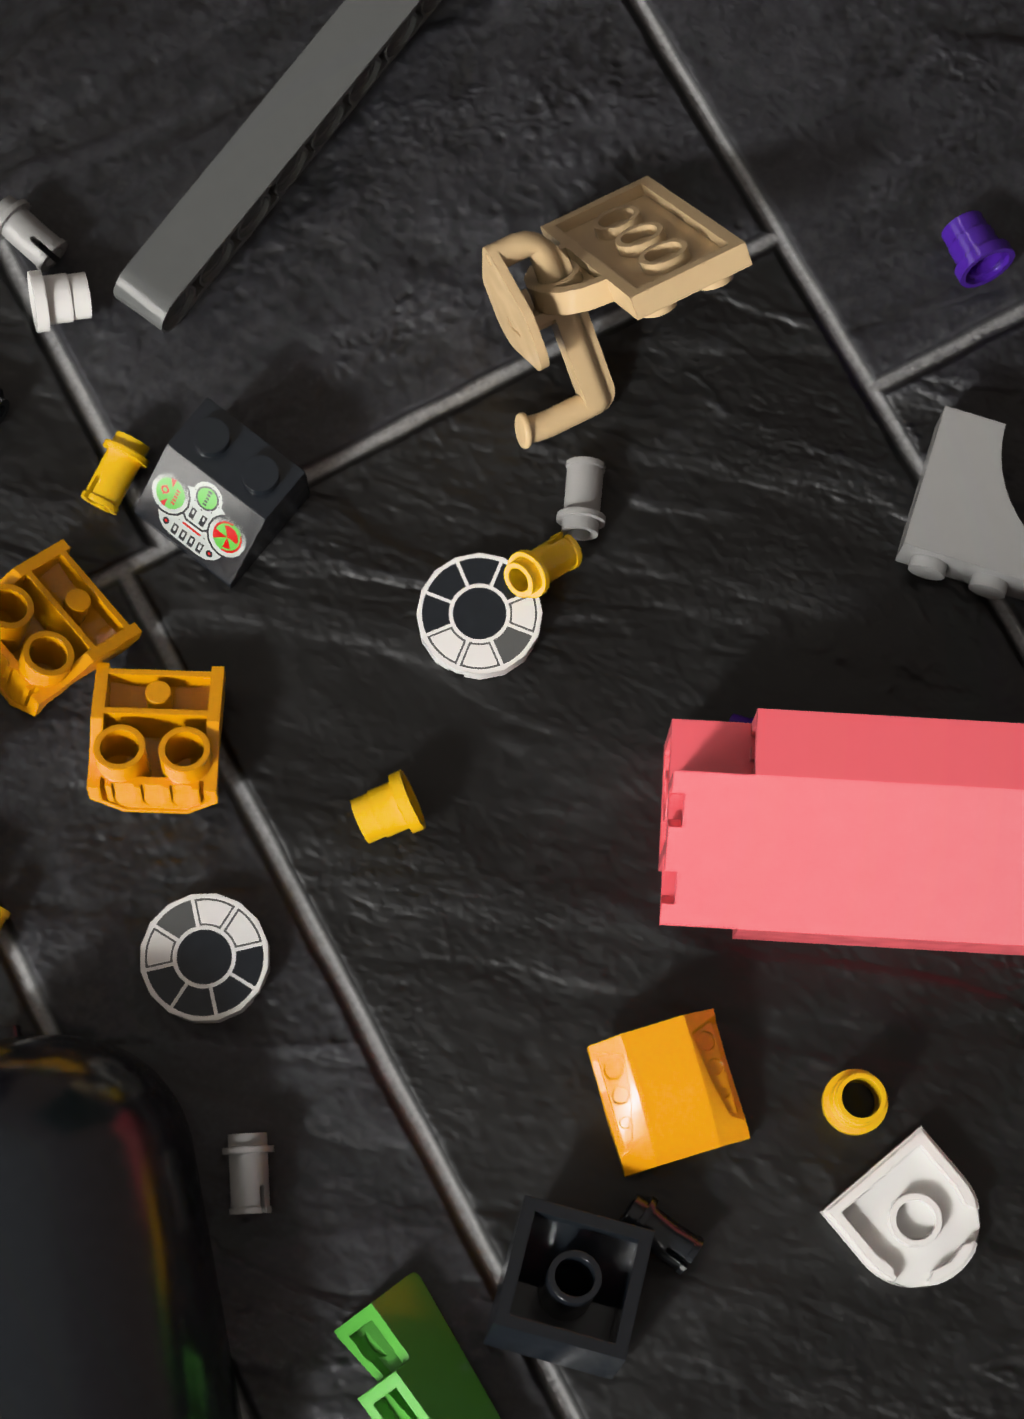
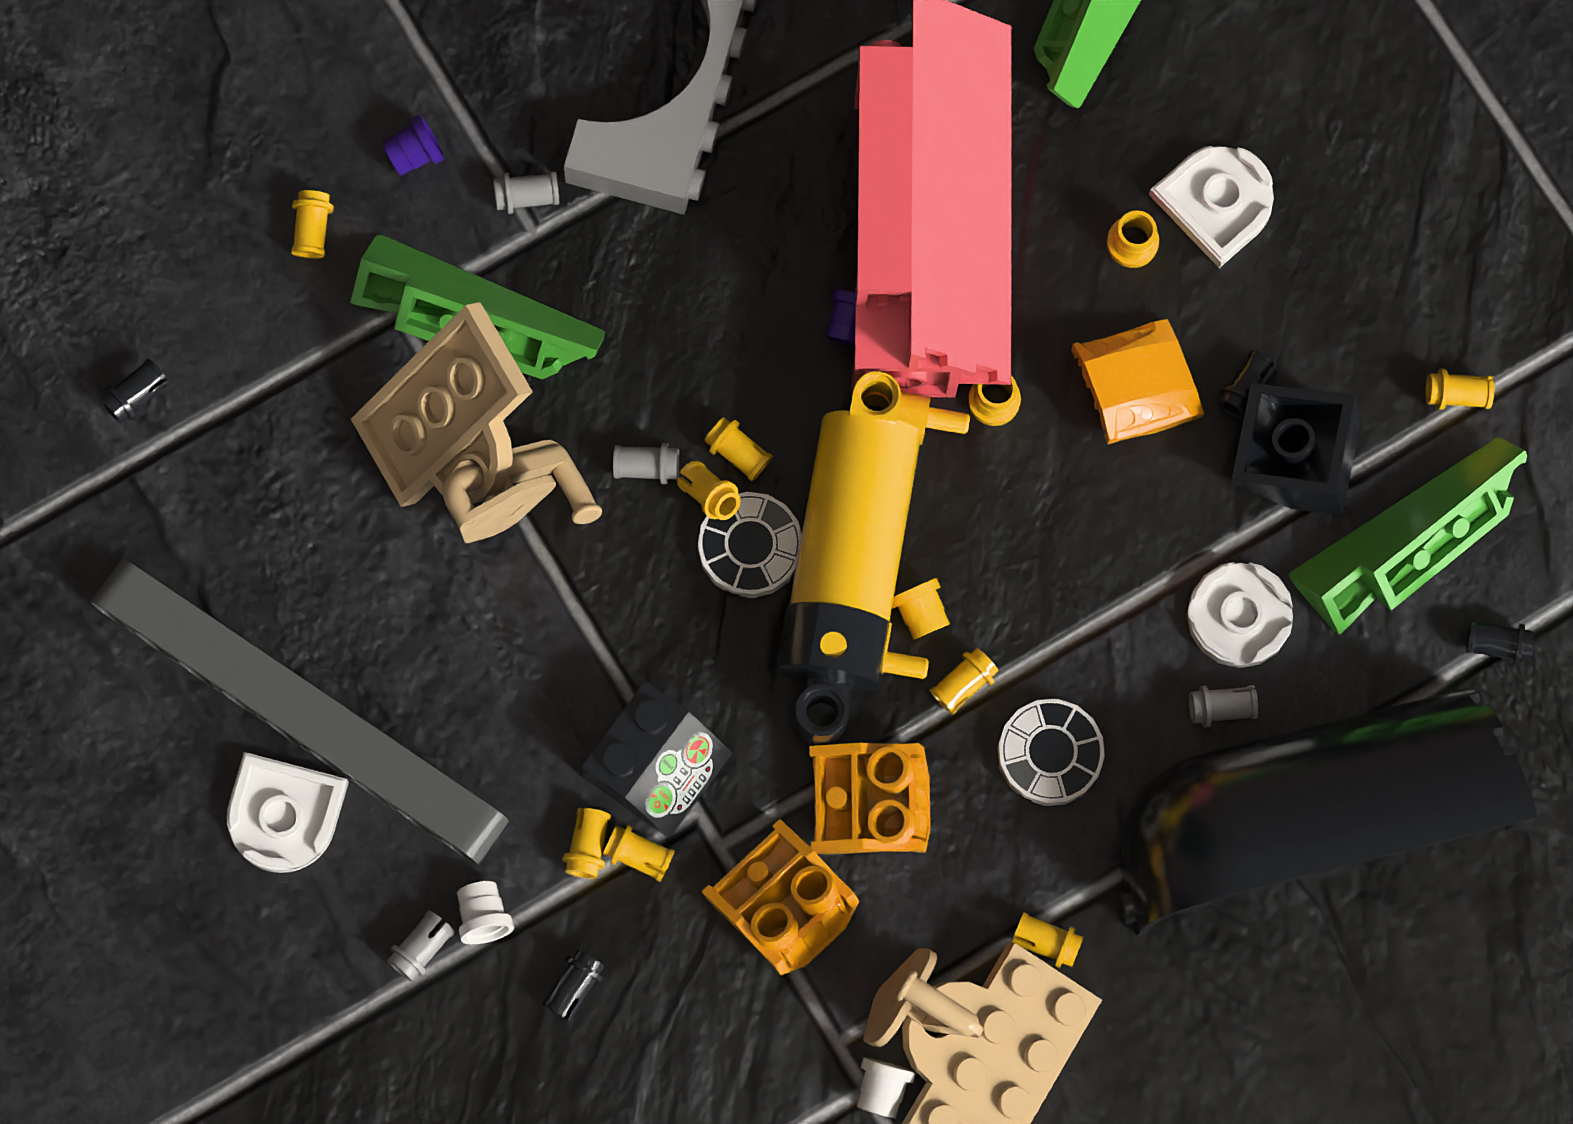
camera: 95 degrees left, 0 degrees up
none -> white tile [227,752,349,873]
none -> yellow pin [291,190,334,259]
none -> bright green wedge [350,235,605,379]
none -> light grey pin [494,172,559,214]
none -> yellow pin [562,808,611,879]
none -> yellow pin [704,417,773,482]
none -> yellow piece [775,371,970,745]
none -> yellow pin [930,648,998,715]
none -> yellow piece [968,375,1021,426]
none -> white tile [1187,562,1293,668]

